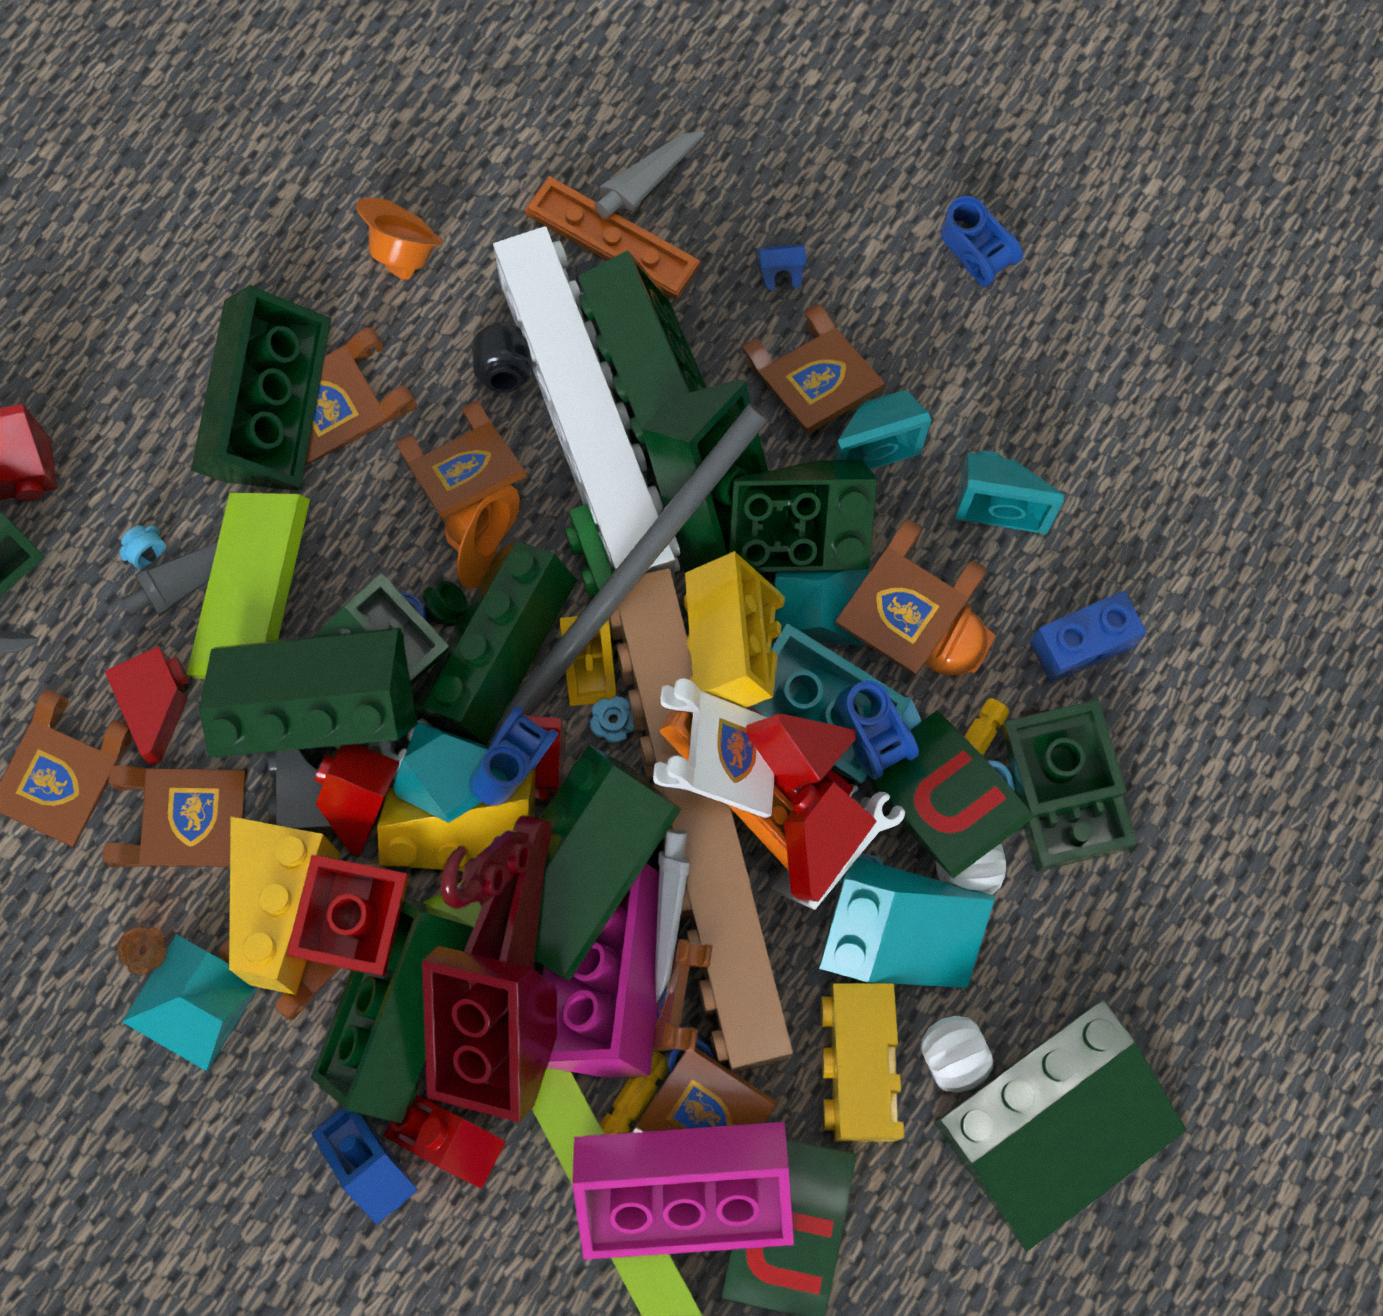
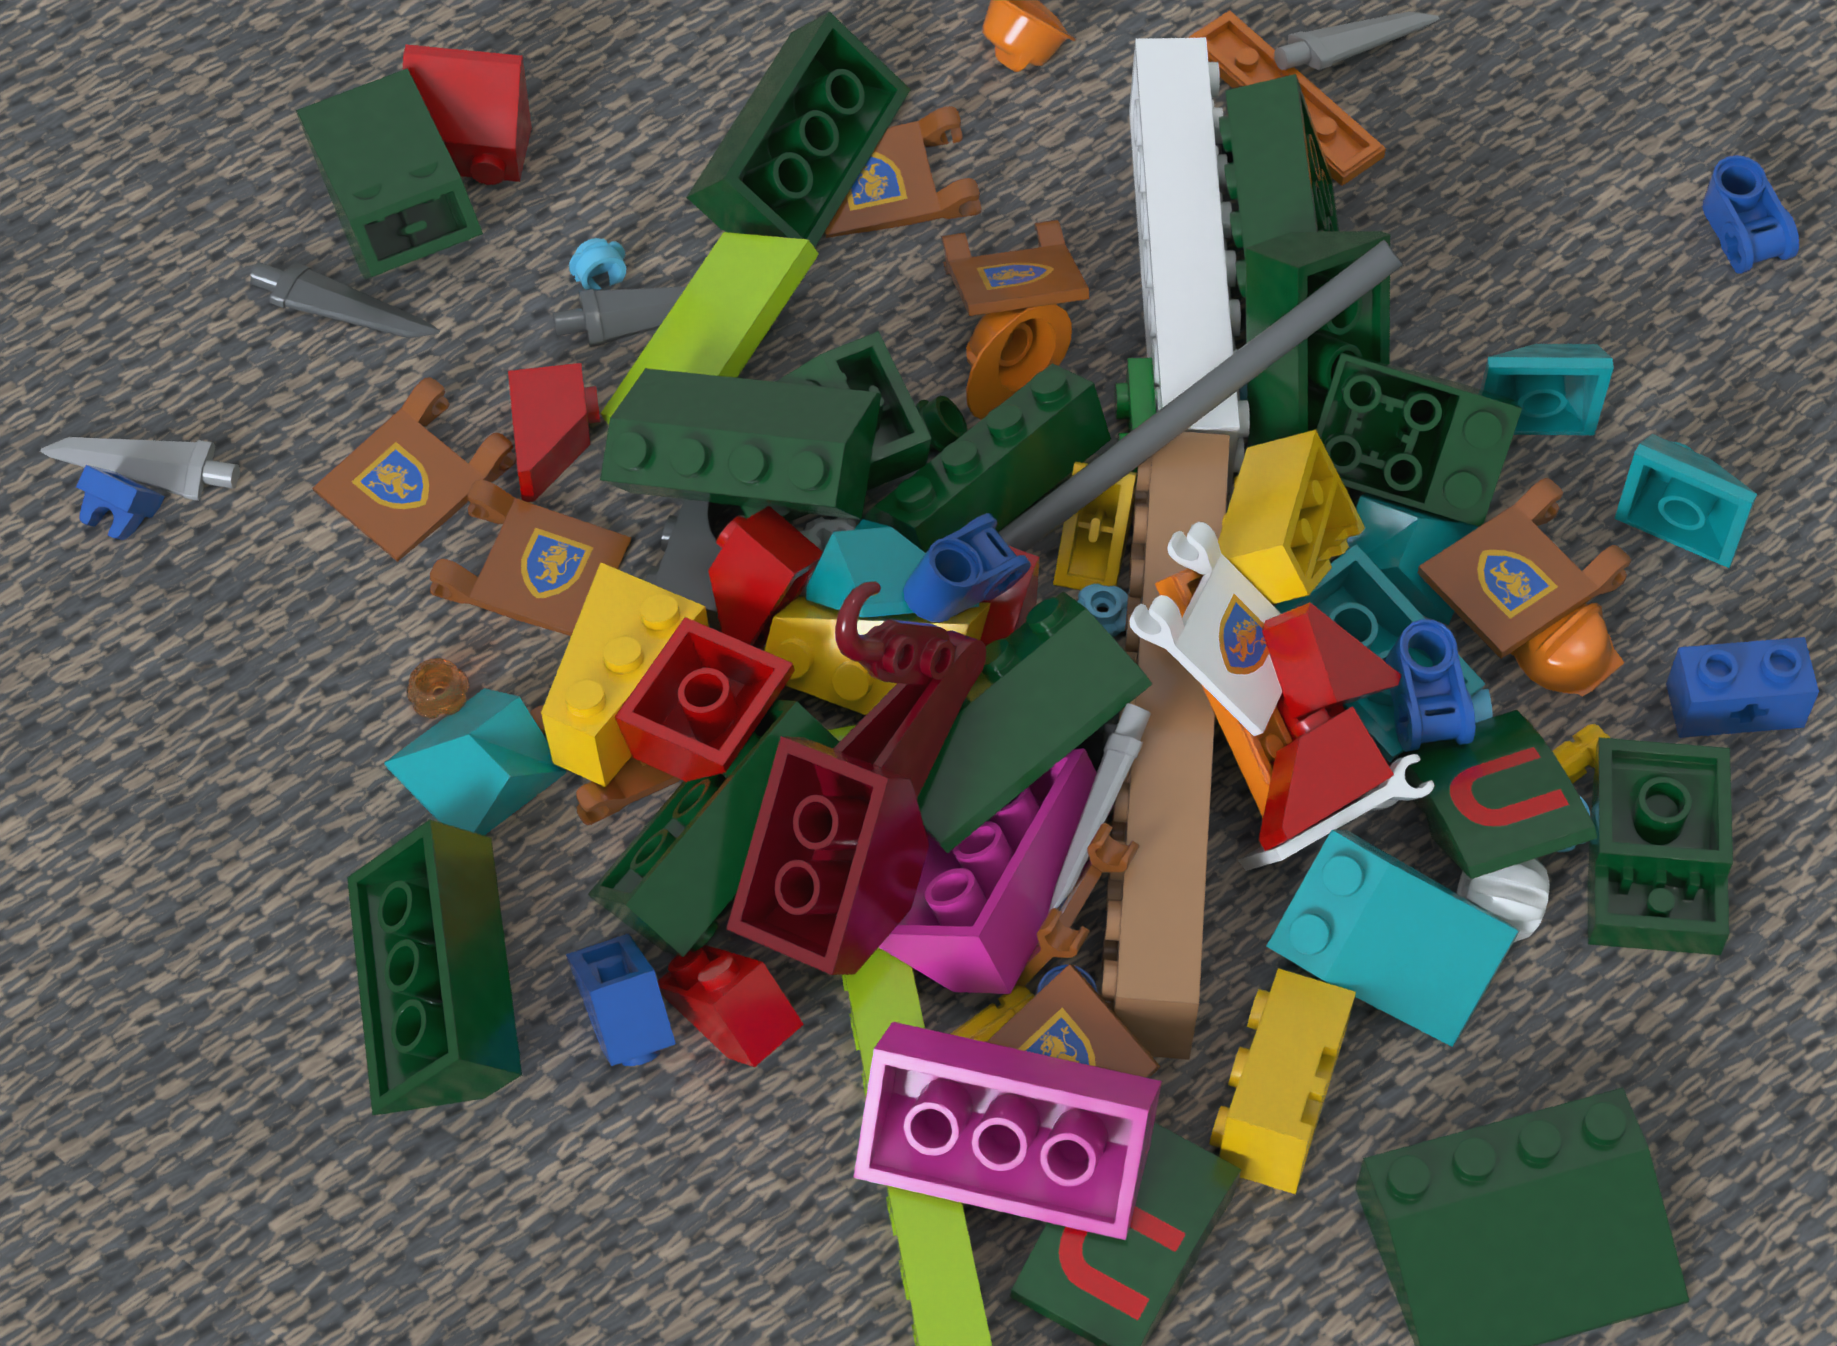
camera: 20 degrees right, 15 degrees down
black head [472,322,533,393] -> none
dark orange flag [742,304,886,434] -> none
blue tile [755,244,806,290] -> none
white piece [921,1016,994,1093] -> none
none -> dark green slope [347,819,522,1115]

